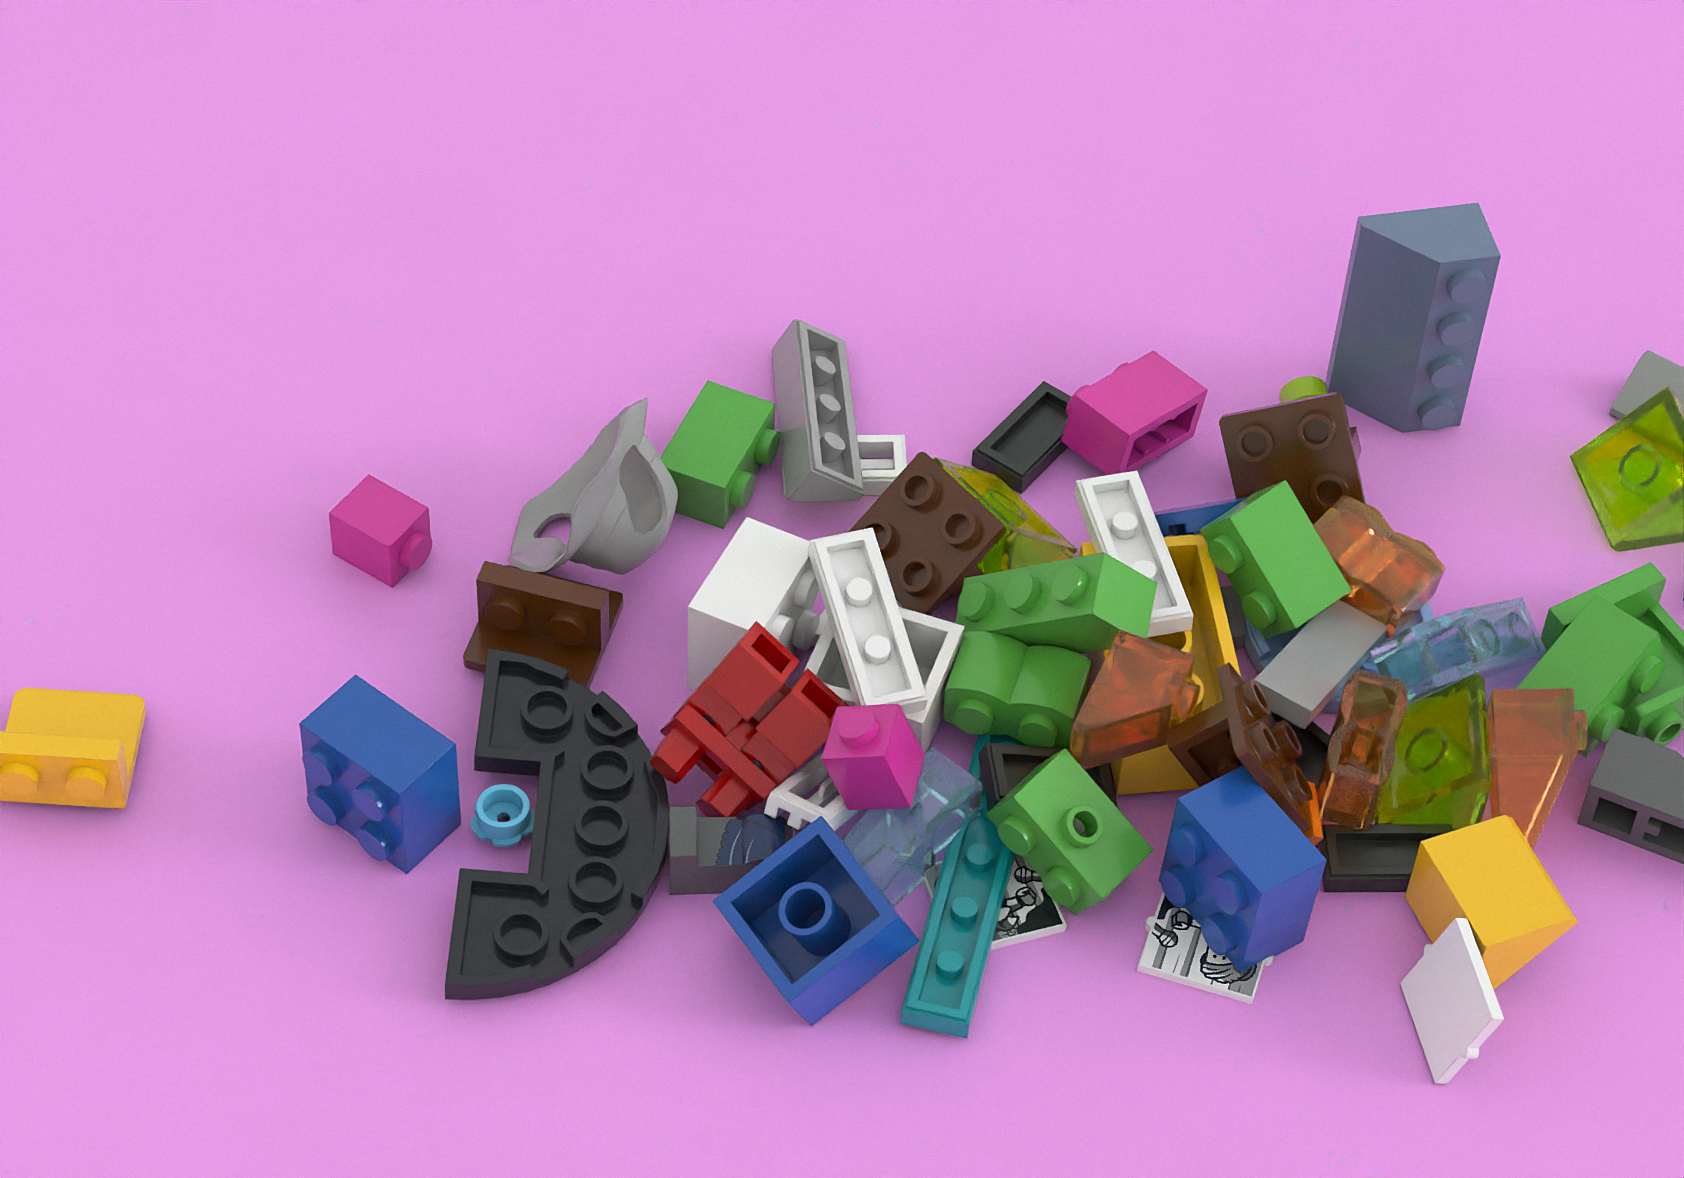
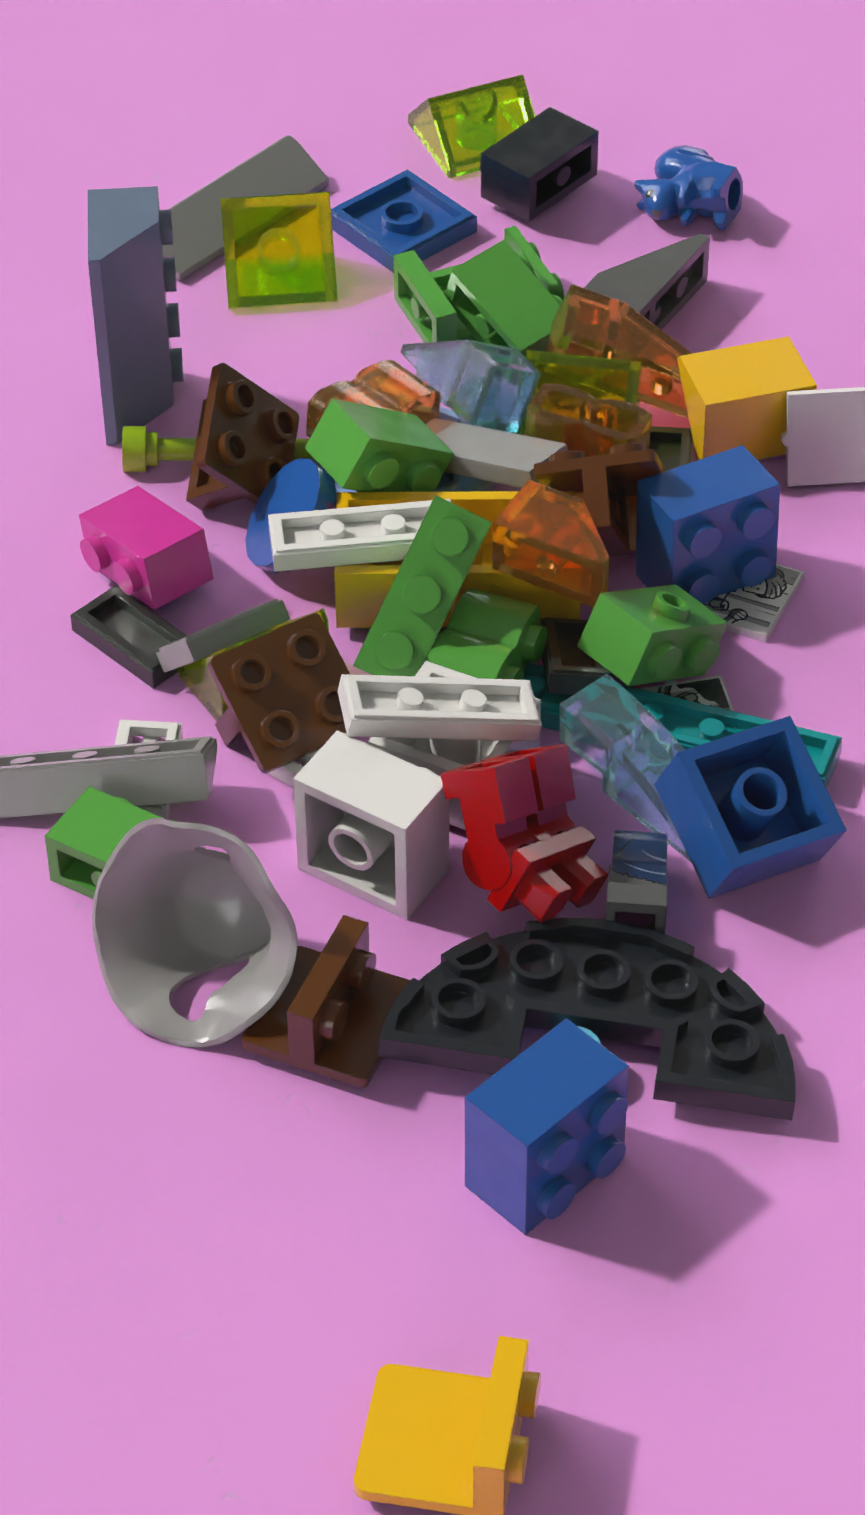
camera: 80 degrees left, 5 degrees down
dark pink brick [329,474,432,588] -> none
white tile [764,751,860,831] -> none
dark pink brick [821,704,925,810] -> none
none -> light grey tile [156,599,291,673]

